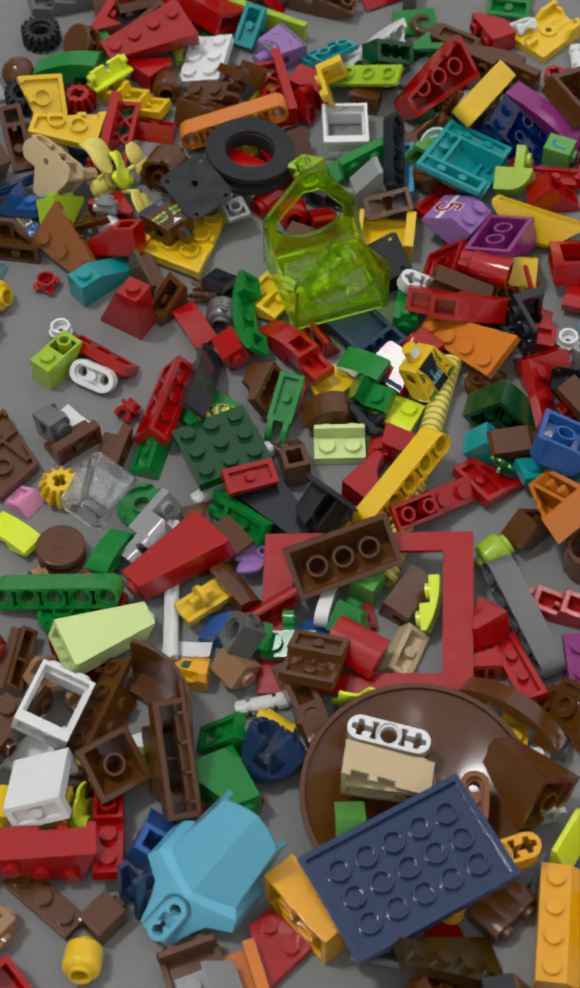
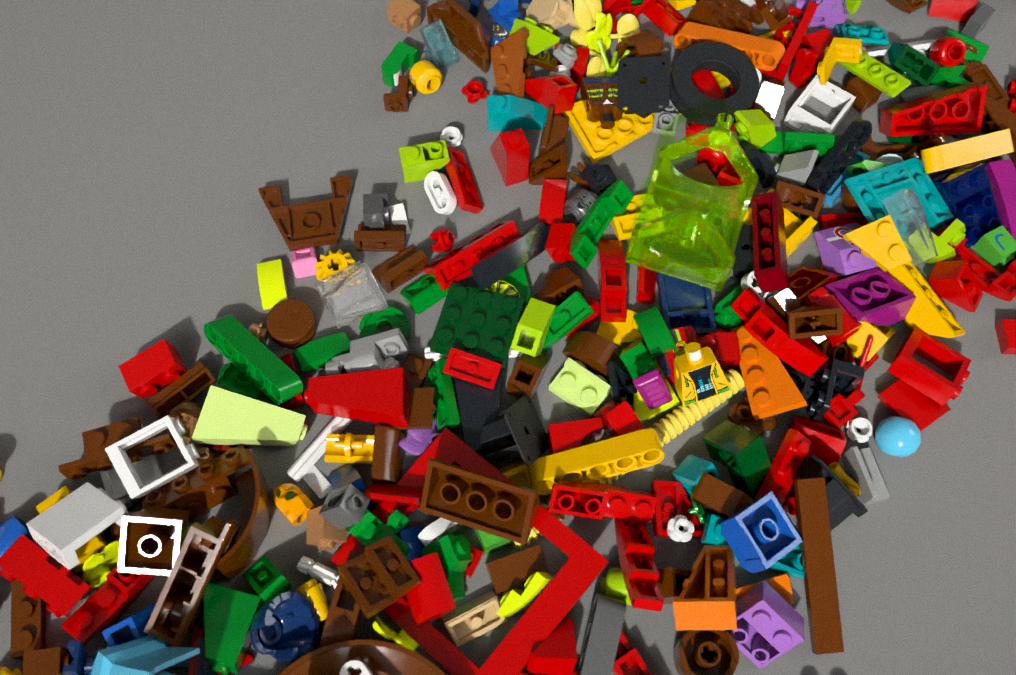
camera: 35 degrees right, 10 degrees up
none -> lime slope [510,298,556,357]
none -> lime plant [596,39,630,77]
none -> red slope [614,518,664,612]
none -> magenta slope [633,369,673,410]
none -> white plate [667,515,694,542]
none -> dark red brick [751,191,789,293]
none -> reddish brown slope [788,305,843,340]
none -> yellow wing [843,215,912,272]
none -> clear slope [882,189,938,267]
none -> red head [930,37,966,67]

